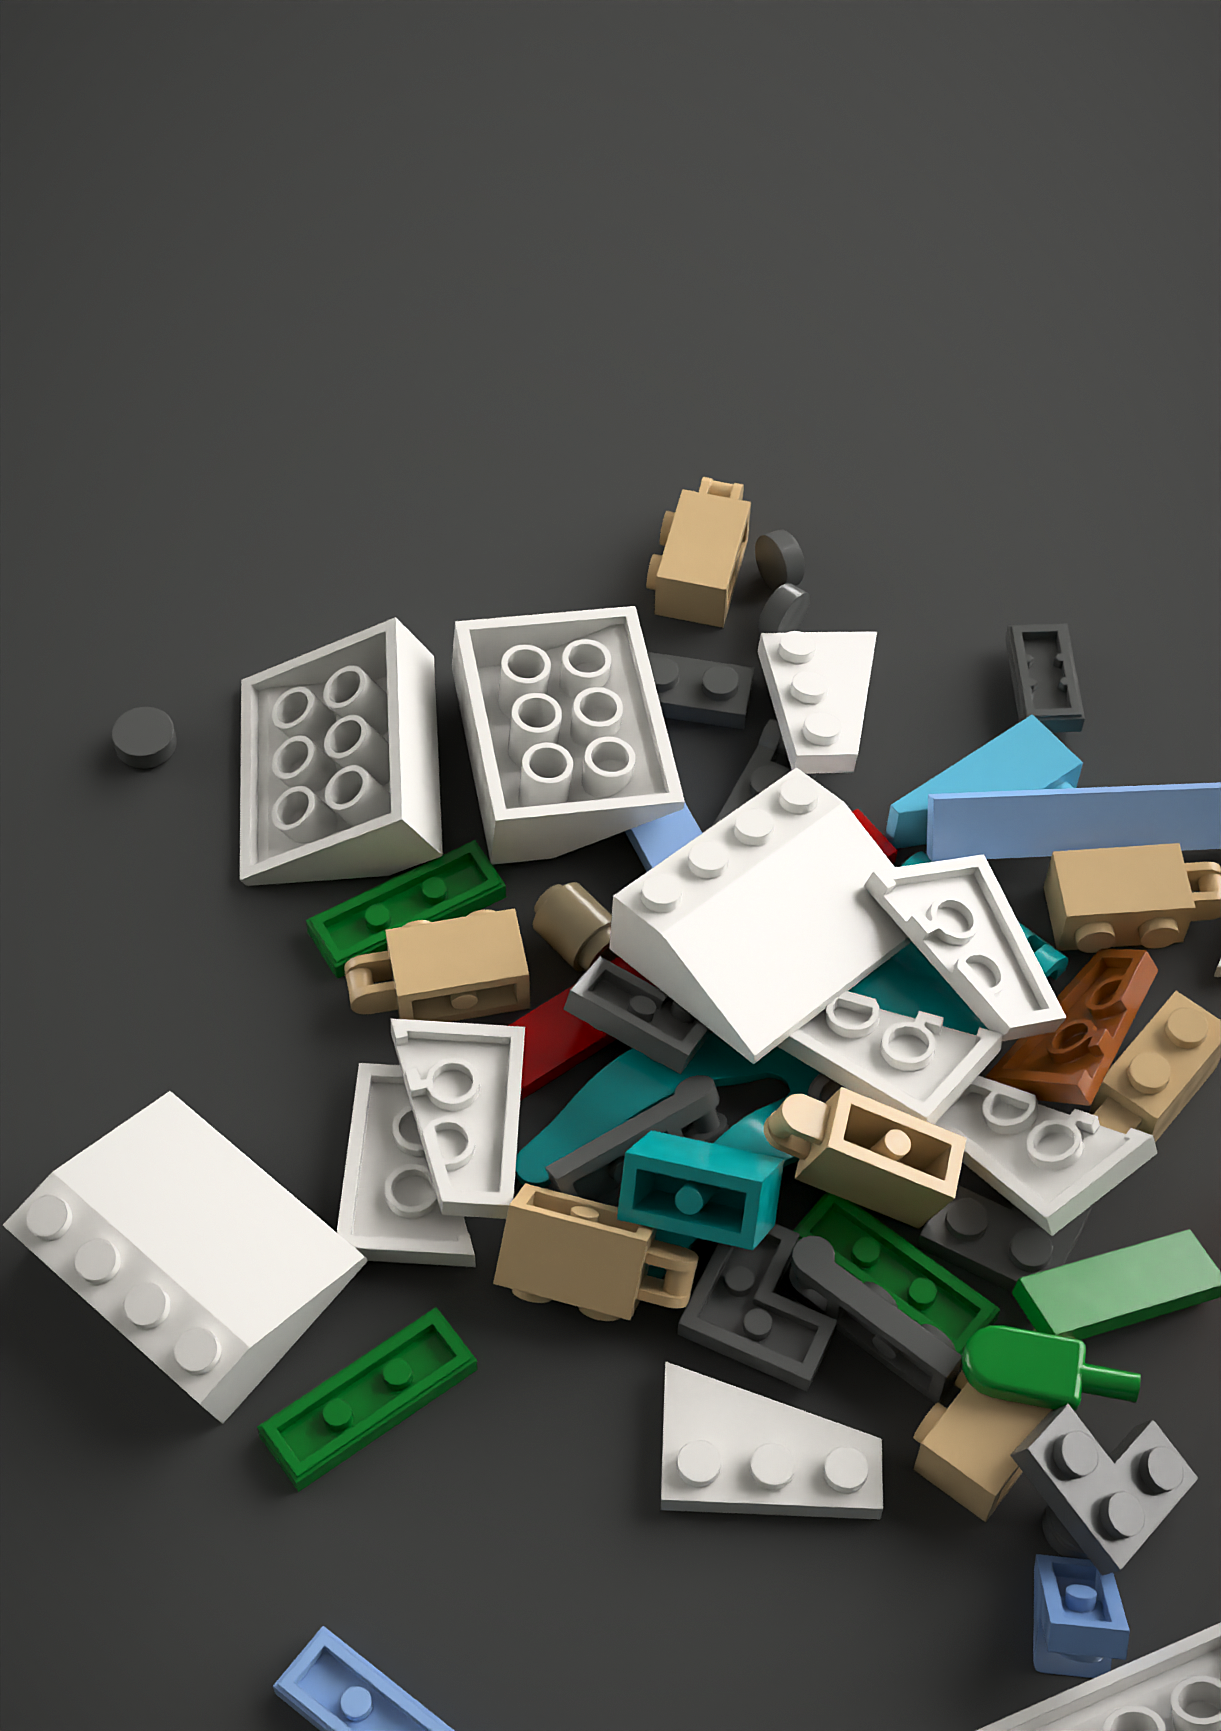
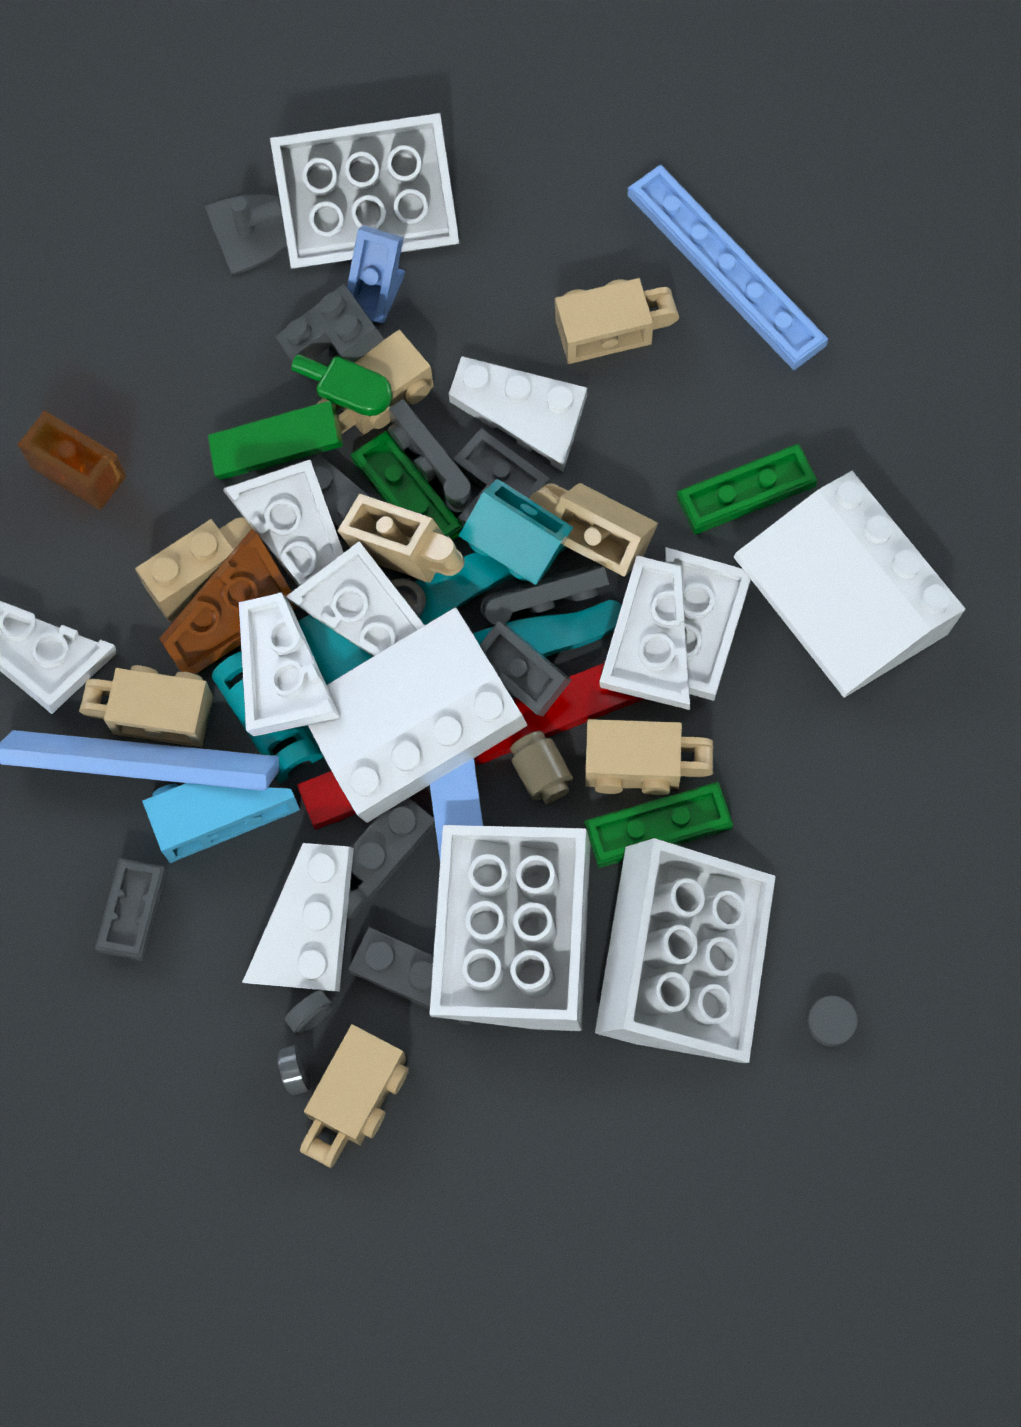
camera: 160 degrees left, 15 degrees up
none -> tan brick [555,278,679,364]

